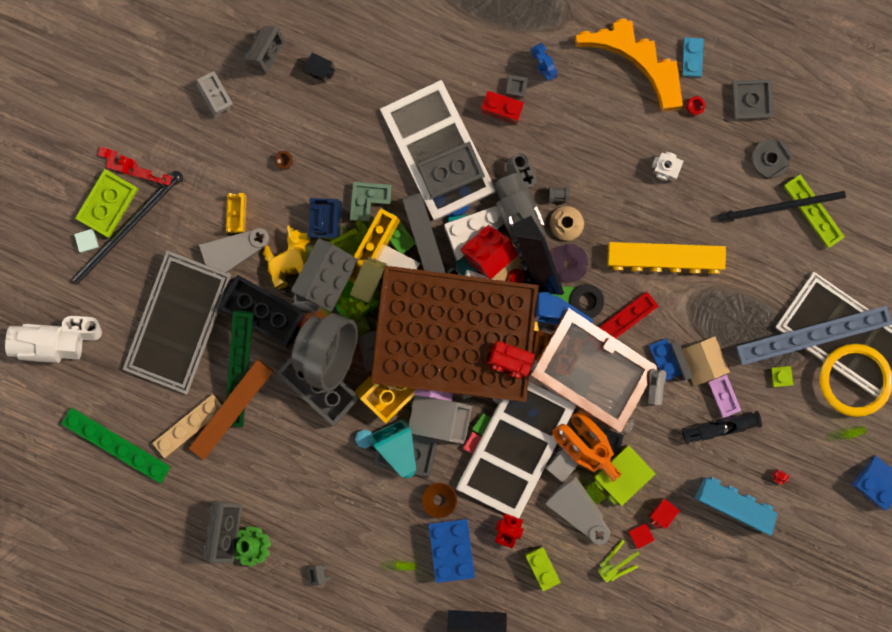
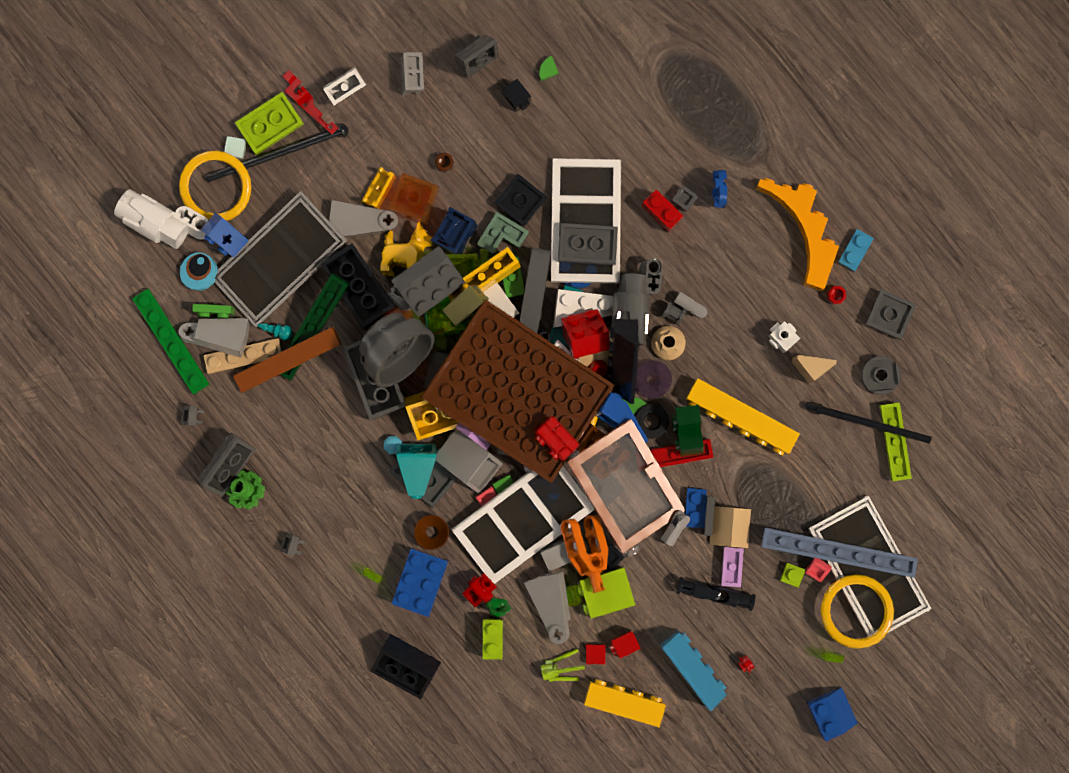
camera: 25 degrees right, 0 degrees up
none -> yellow wedge [179,151,252,221]
none -> light grey piece [179,318,250,358]
none -> tile [180,253,218,291]
none -> dark grey tile [182,406,204,426]
none -> bright green plate [193,304,235,319]
none -> blue brick [201,212,249,257]
none -> teal bar [257,323,293,341]
none -> white brick [323,67,366,105]
none -> clear orange brick [389,173,440,225]
none -> green plant [486,598,511,617]
none -> black plate [494,174,548,227]
none -> bright green tile [540,56,559,81]
none -> yellow brick [584,679,666,728]
none -> dark green brick [671,404,704,457]
none -> light grey bar [674,292,707,318]
none -> tan slope [792,355,837,383]
none -> coral tile [805,558,832,583]

